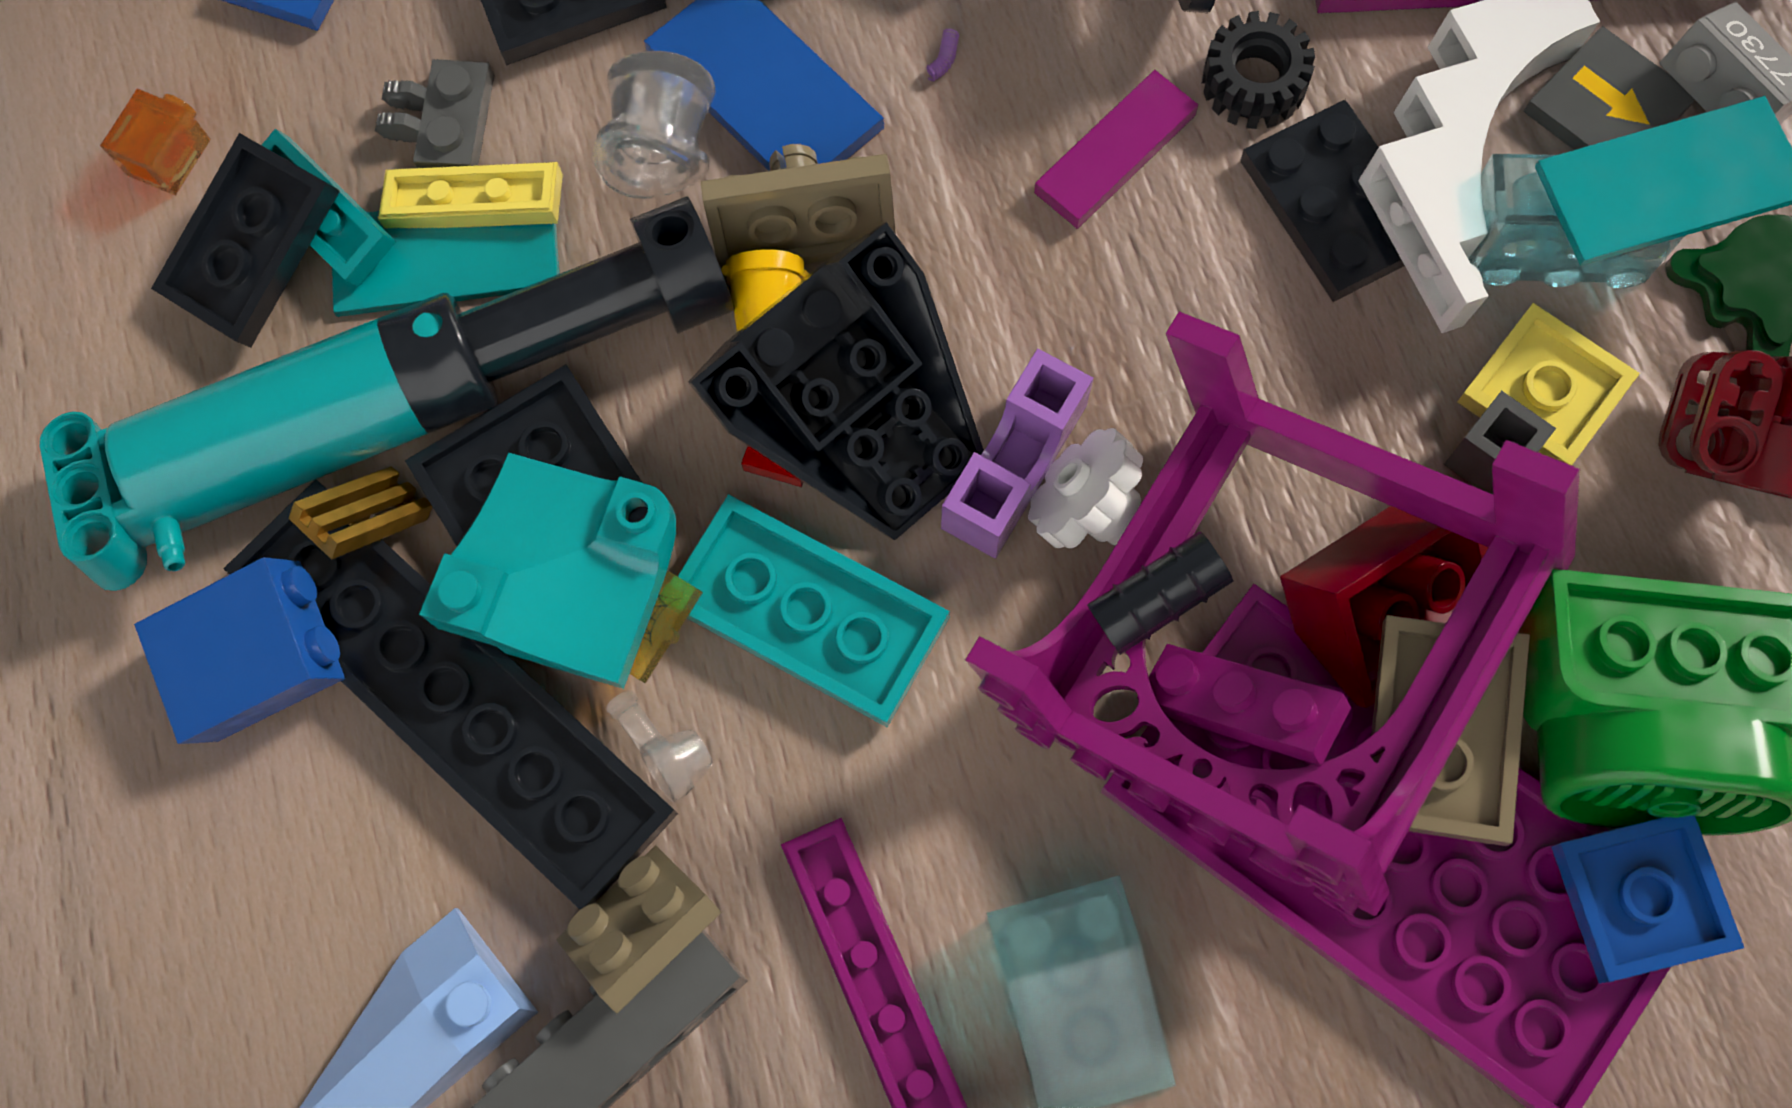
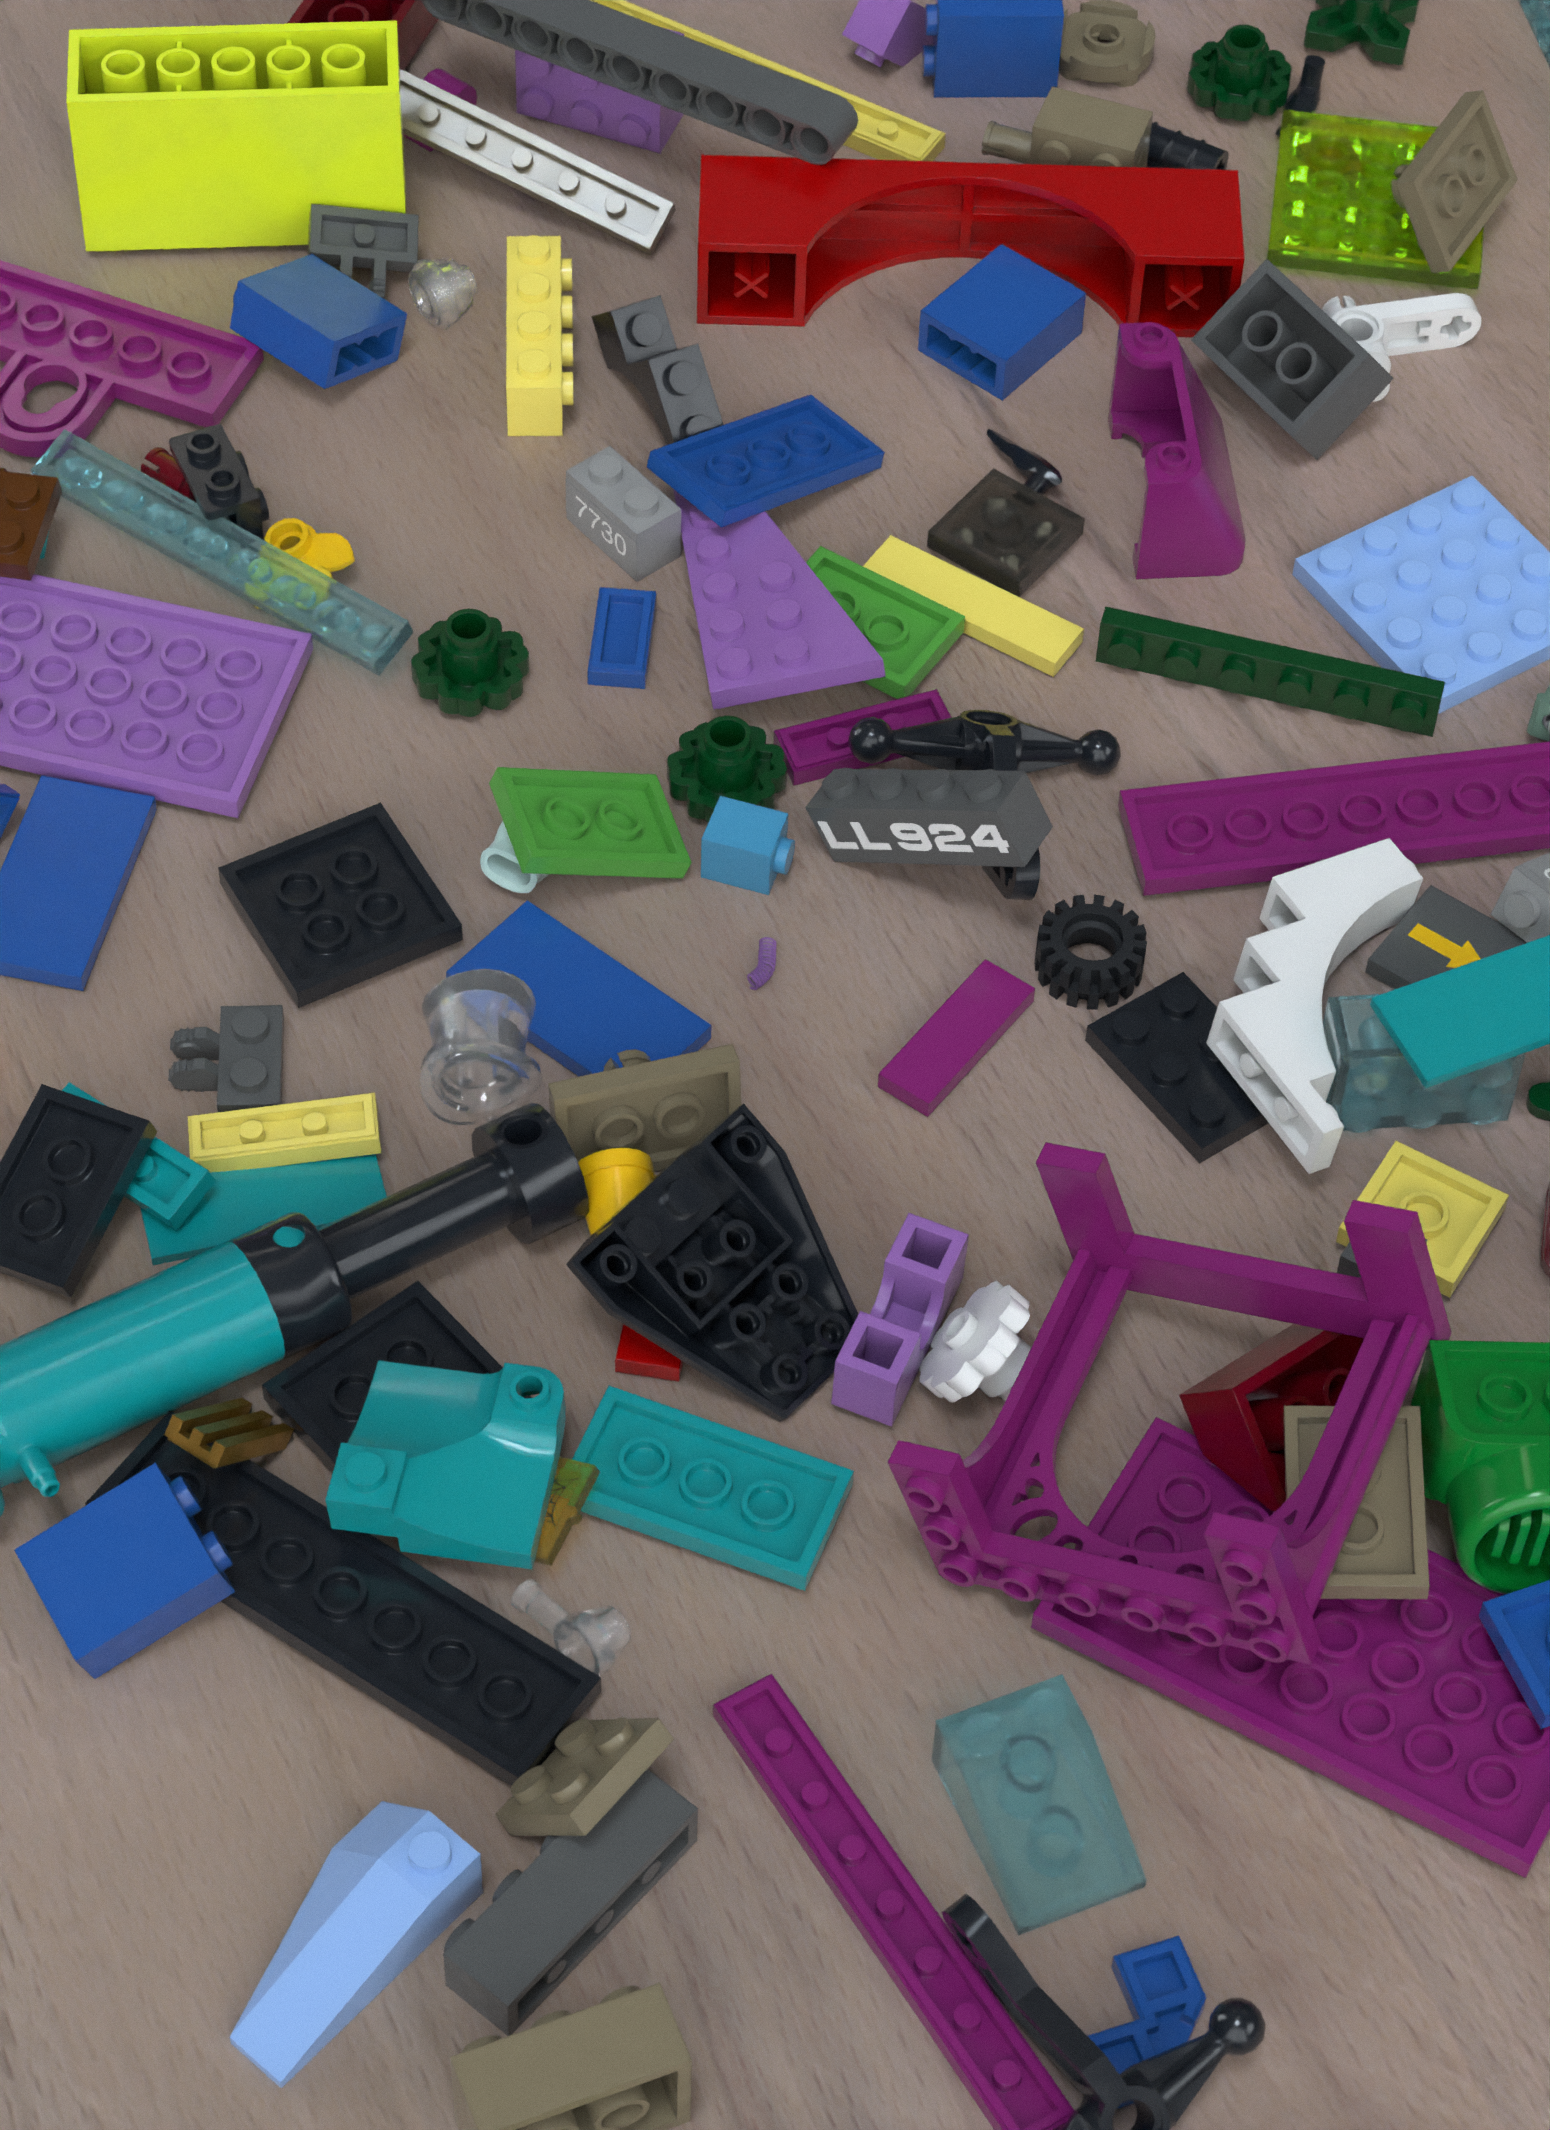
camera: 15 degrees left, 20 degrees down
black axle [1087,531,1234,655] -> none
magenta plate [1137,644,1351,766] -> none

